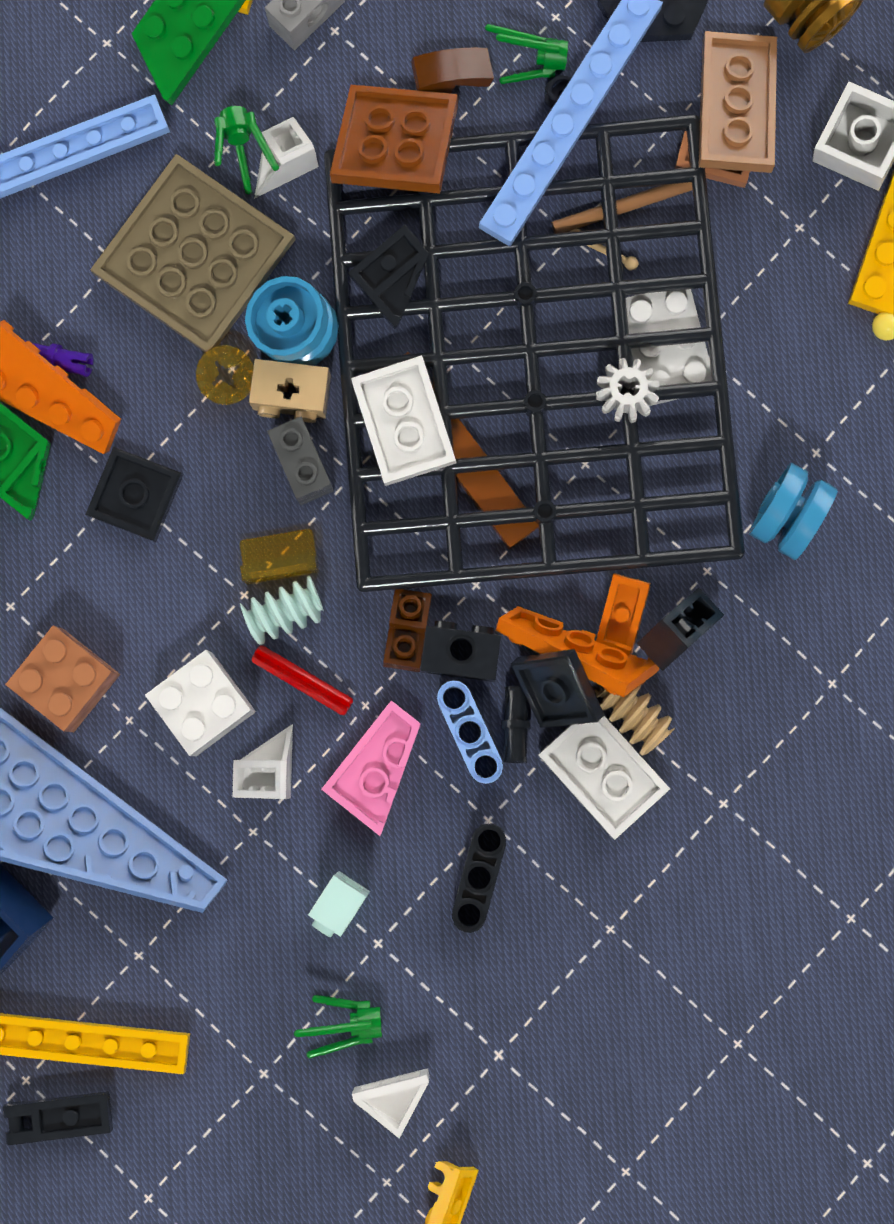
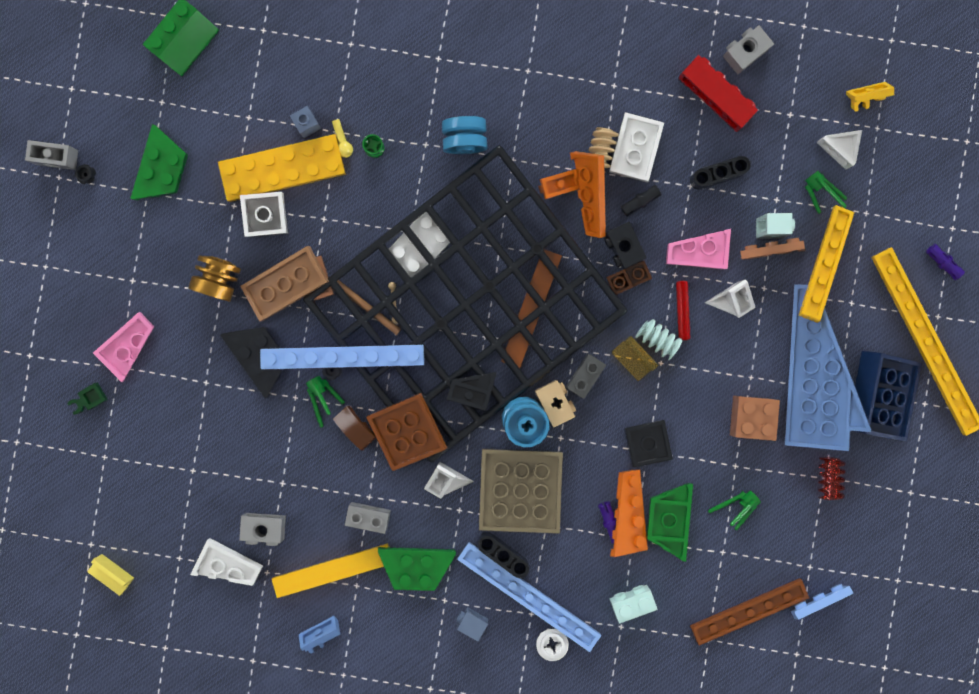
camera: 130 degrees left, 5 degrees up
black plate [3,1091,113,1145] -> none
white brick [145,650,256,756] -> none
clear yellow gear [196,345,254,405] -> none
green plant [214,106,279,195] -> none
white plate [351,355,456,486] -> none
light blue beam [437,681,503,784] -> none
black tile [510,649,604,728] -> none
white gear [596,358,660,423] -> none
black brick [637,588,724,671] -> none
none -> green wheel [362,134,385,158]
none -> sand blue brick [456,607,488,641]
none -> black beam [478,532,529,578]
none -> red brick [679,55,758,132]
none -> light grey brick [723,25,774,75]
none -> nougat wing [740,238,805,260]
none -> yellow tile [798,205,855,323]
none -> dark purple pin [926,243,965,280]

